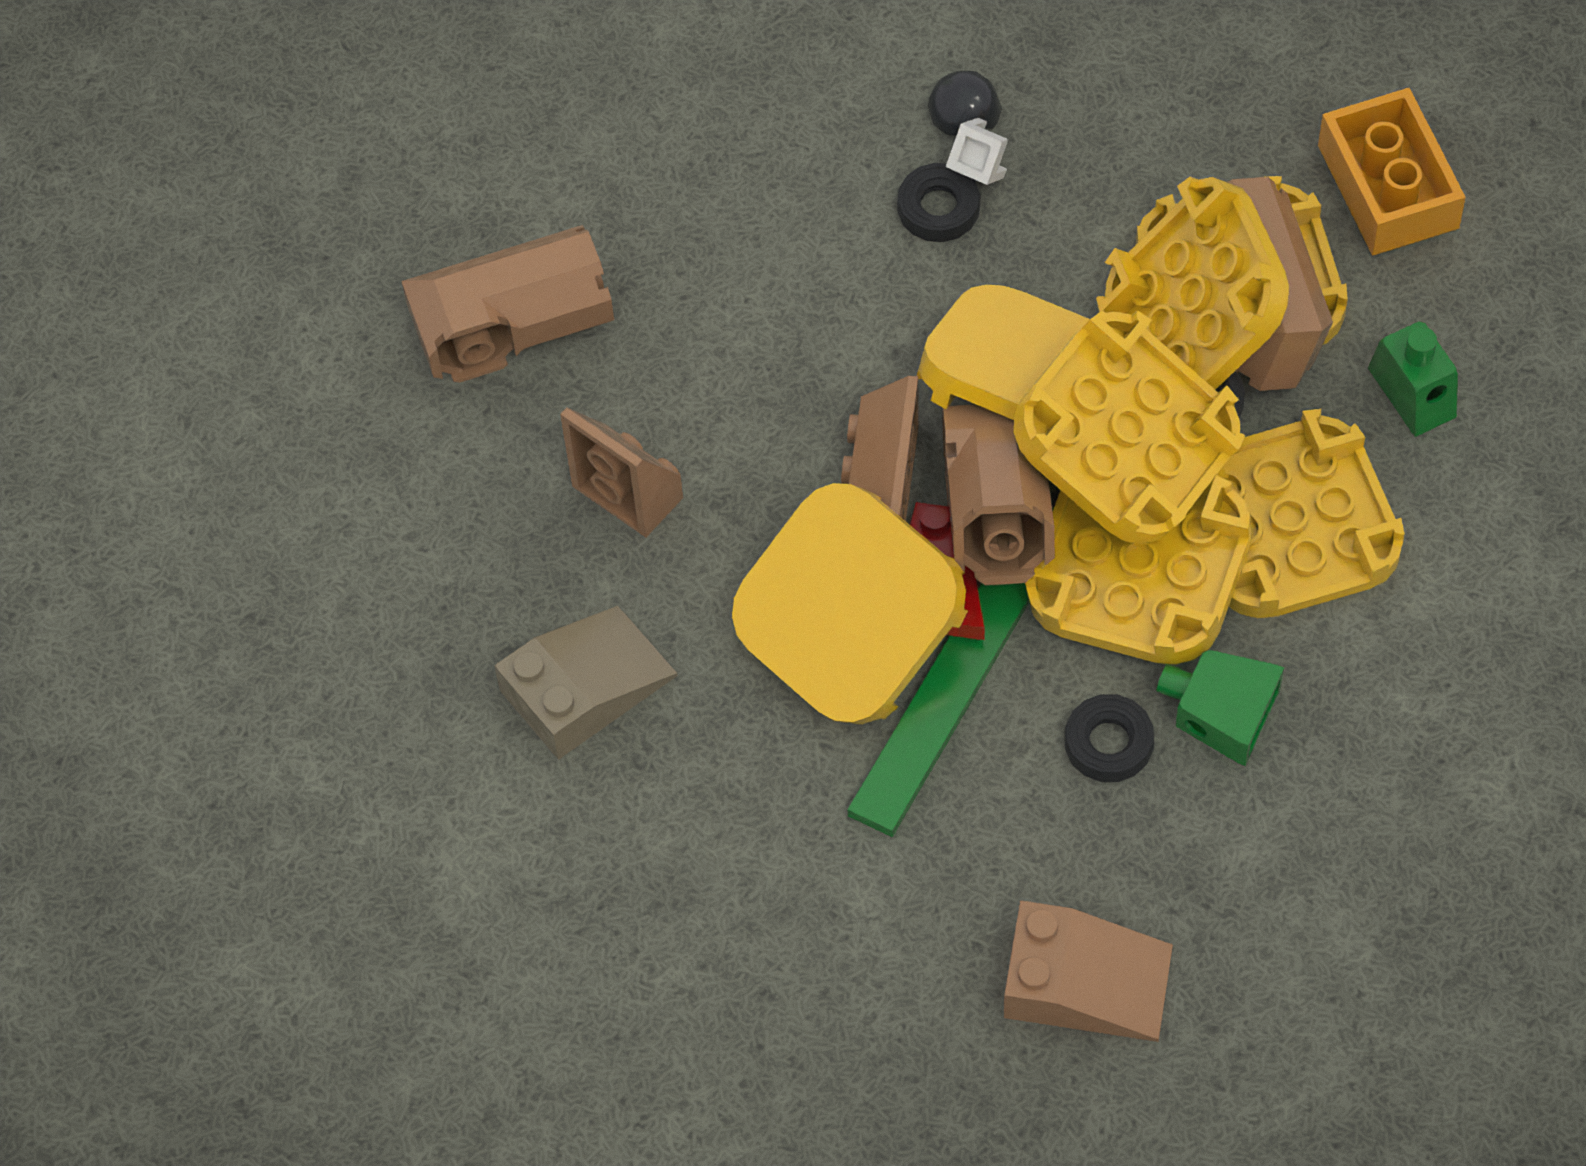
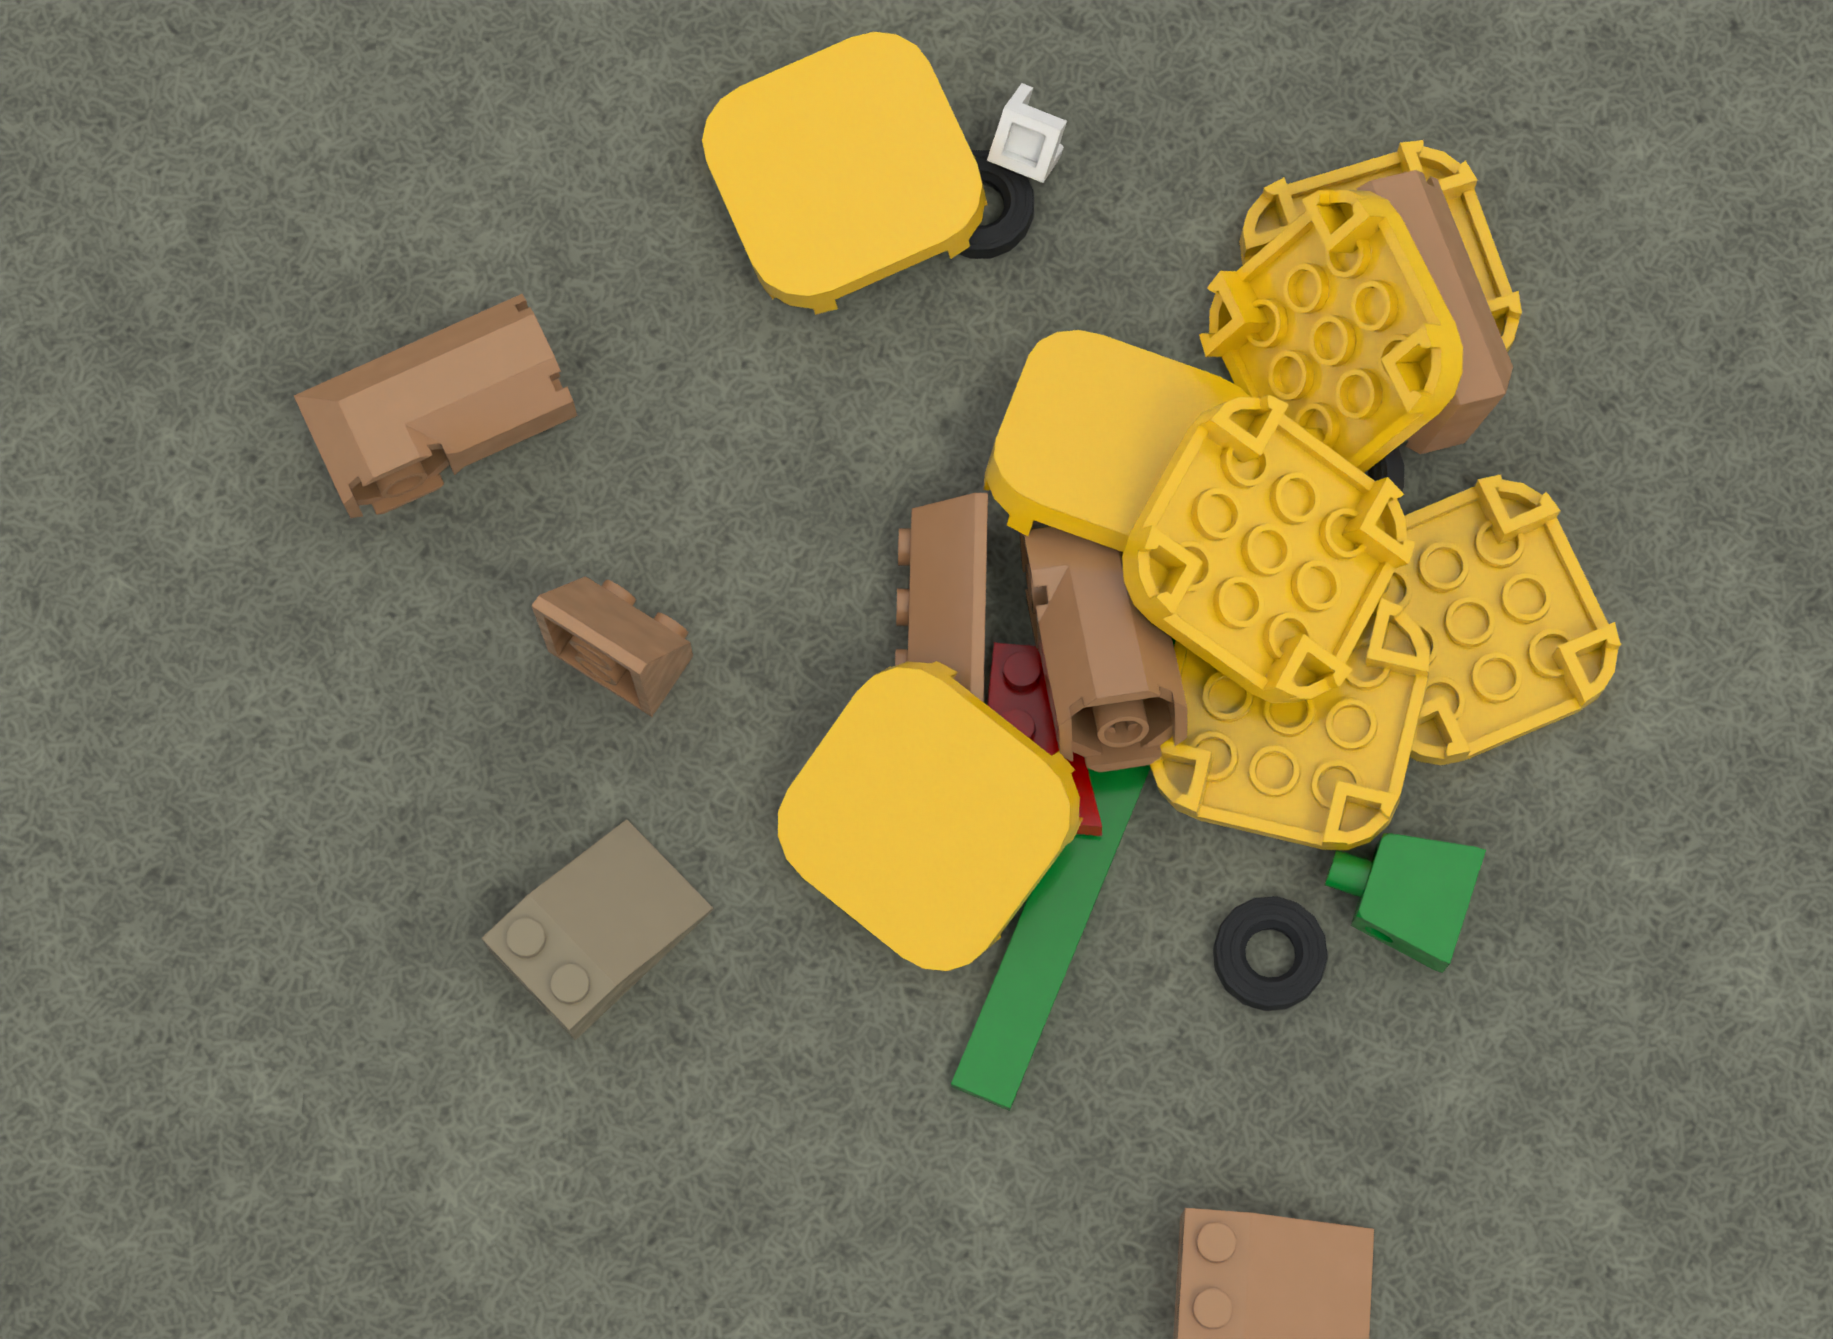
camera: 10 degrees left, 15 degrees up
black hair [928,71,1002,136] -> none
light orange brick [1318,87,1466,256] -> none
green torso [1368,321,1458,437] -> none
none -> yellow tile [702,32,987,315]

